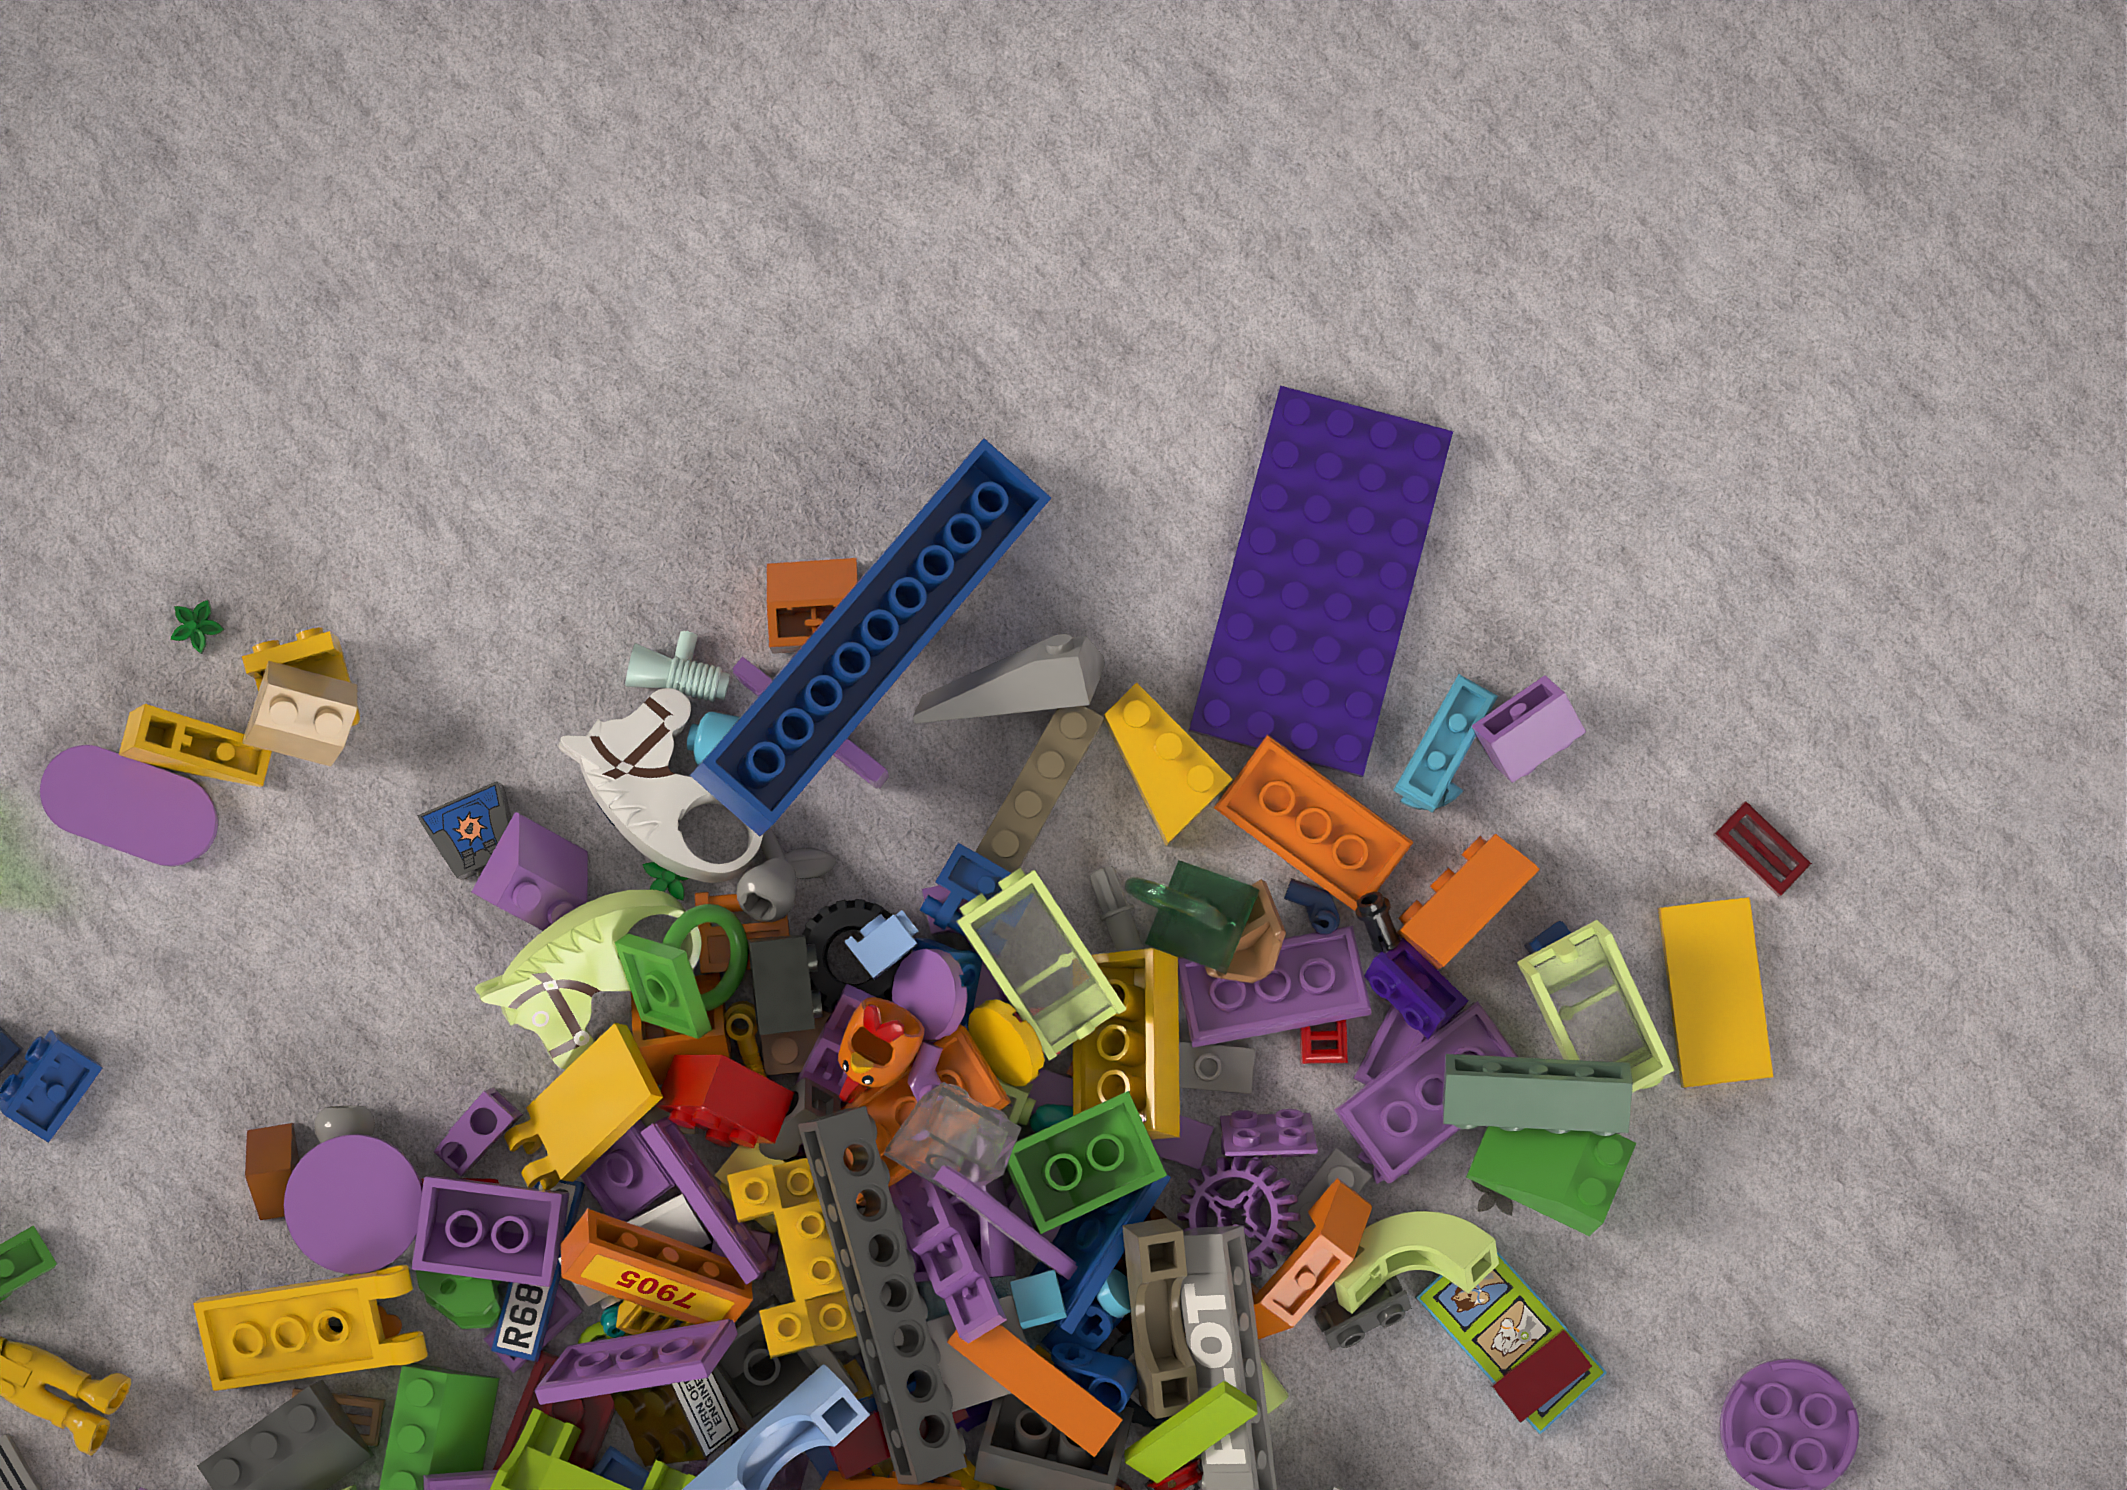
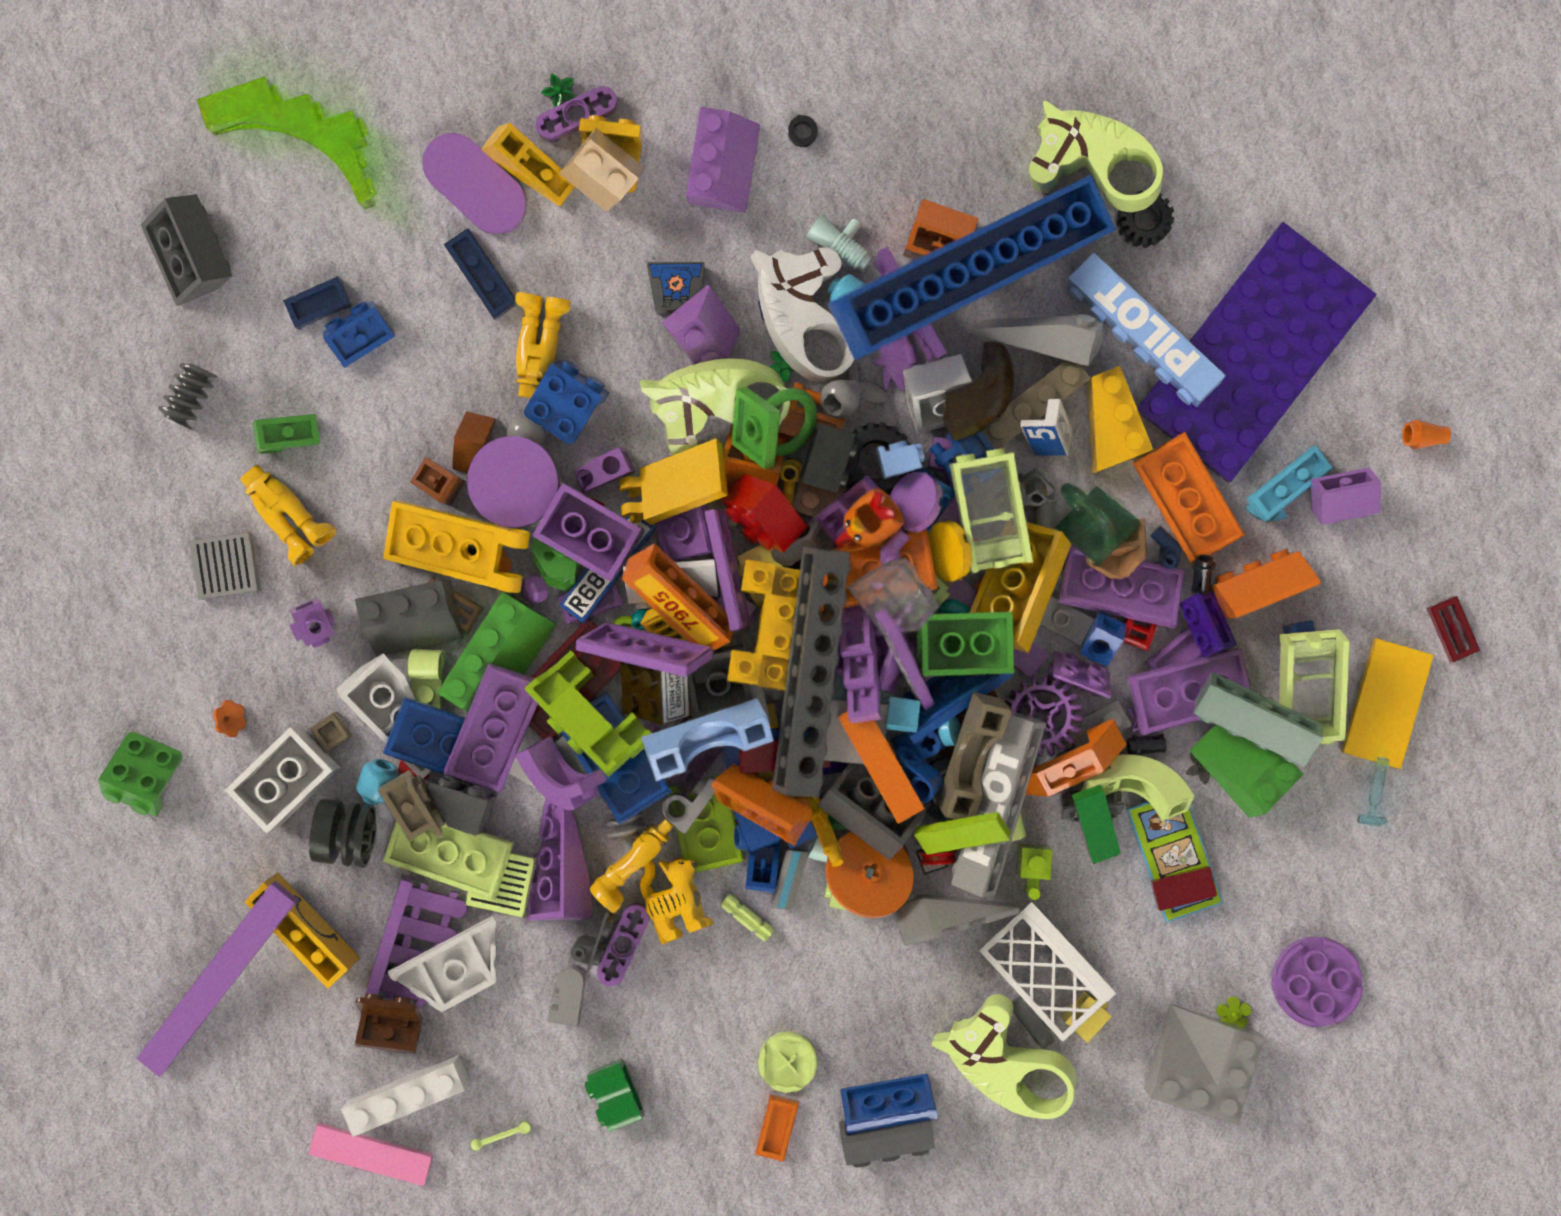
camera: 30 degrees right, 5 degrees up
none -> dark orange slope [410,457,465,506]
none -> dark blue tile [443,228,517,320]
none -> yellow piece [515,292,571,399]
none -> medium lavender tile [521,574,548,605]
none -> blue bracket [524,360,610,445]
none -> medium lavender beam [536,86,618,142]
none -> medium lavender slope [686,107,760,213]
none -> black piece [788,115,818,147]
none -> medium lavender piece [873,335,919,392]
none -> white brick [903,354,972,434]
none -> dark brown brick [943,342,1015,441]
none -> dark grey hips [993,467,1055,522]
none -> lime brick [1016,843,1053,900]
none -> panel [1020,399,1073,456]
none -> yellowish green animal [1029,101,1163,212]
none -> light blue brick [1067,253,1226,408]
none -> green tile [1072,784,1121,864]
none -> blue brick [1080,612,1126,667]
none -> black tyre [1116,190,1175,248]
none -> black pin [1126,733,1167,756]
none -> clear light blue piece [1357,757,1389,826]
none -> orange cone [1402,420,1451,449]

